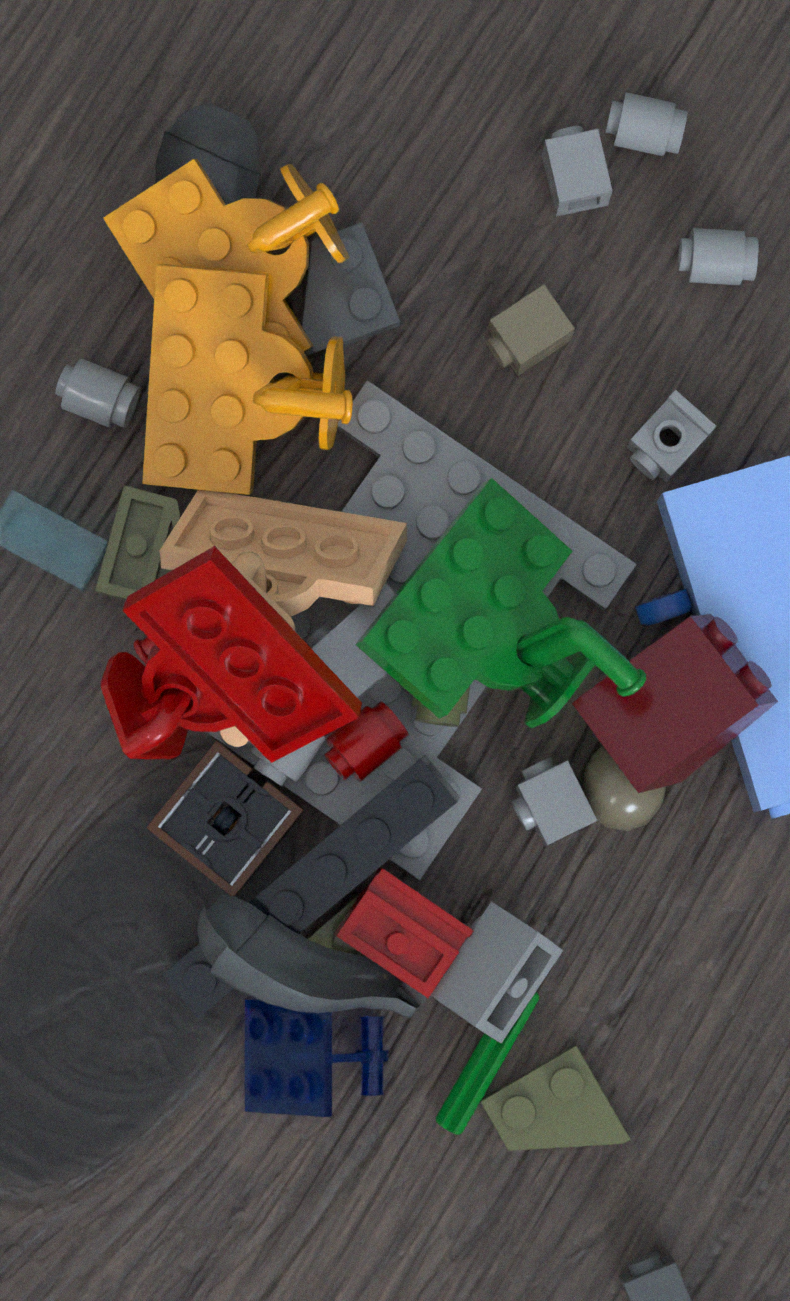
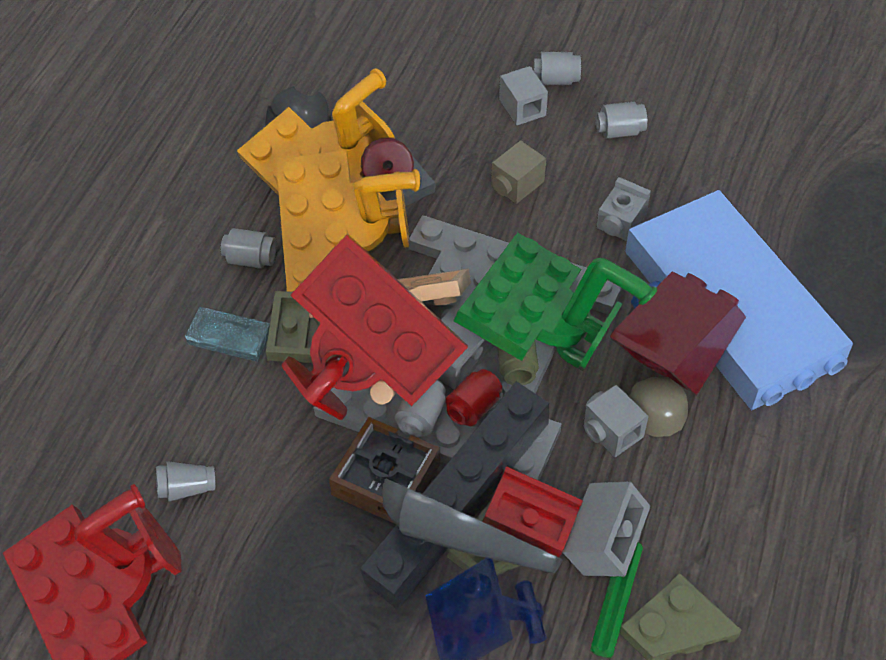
camera: 10 degrees left, 30 degrees down
none -> dark red piece [361,138,414,177]

